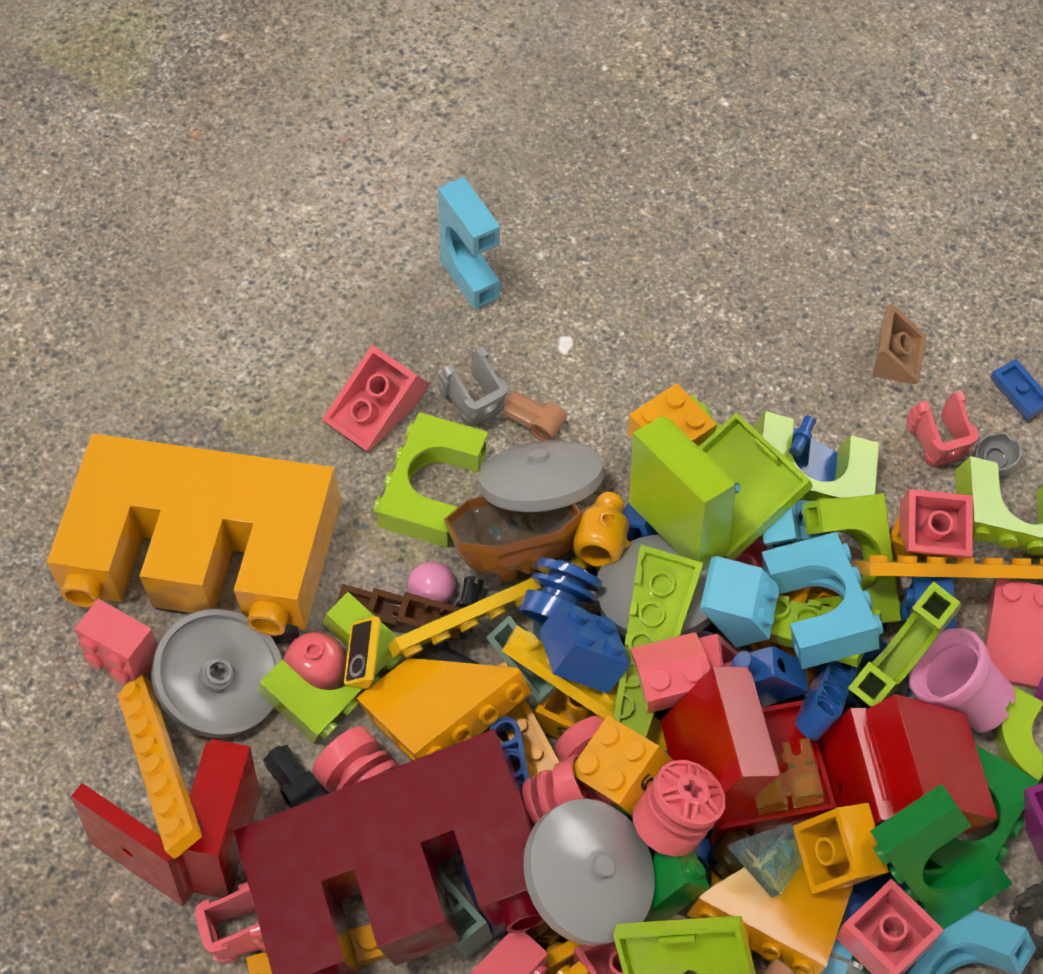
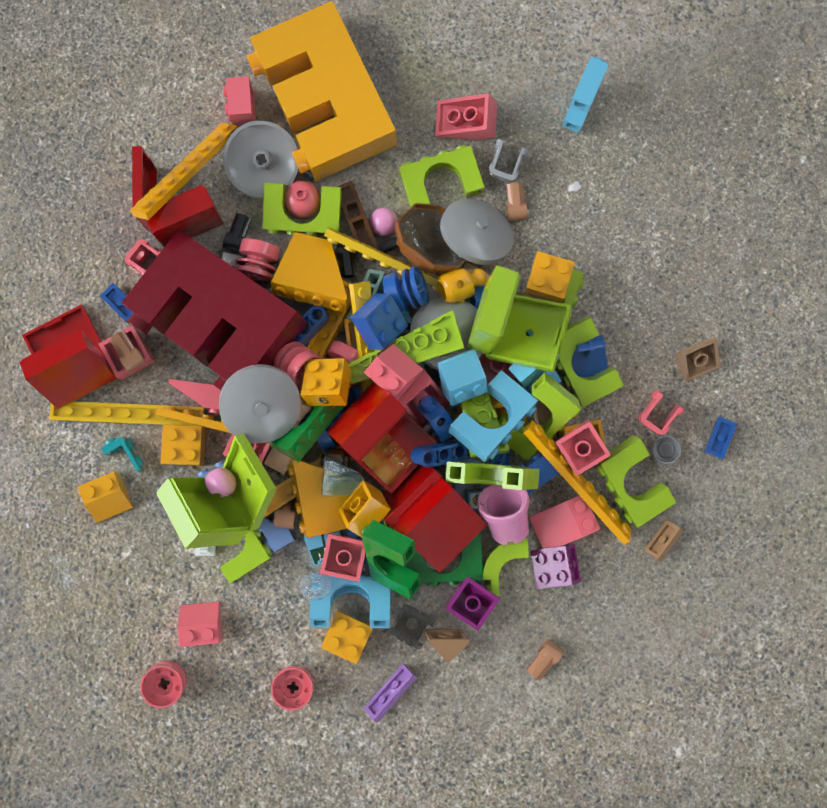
camera: 55 degrees right, 25 degrees up
slope [344,616,381,689] -> none
coral wheel [633,760,725,857] -> none

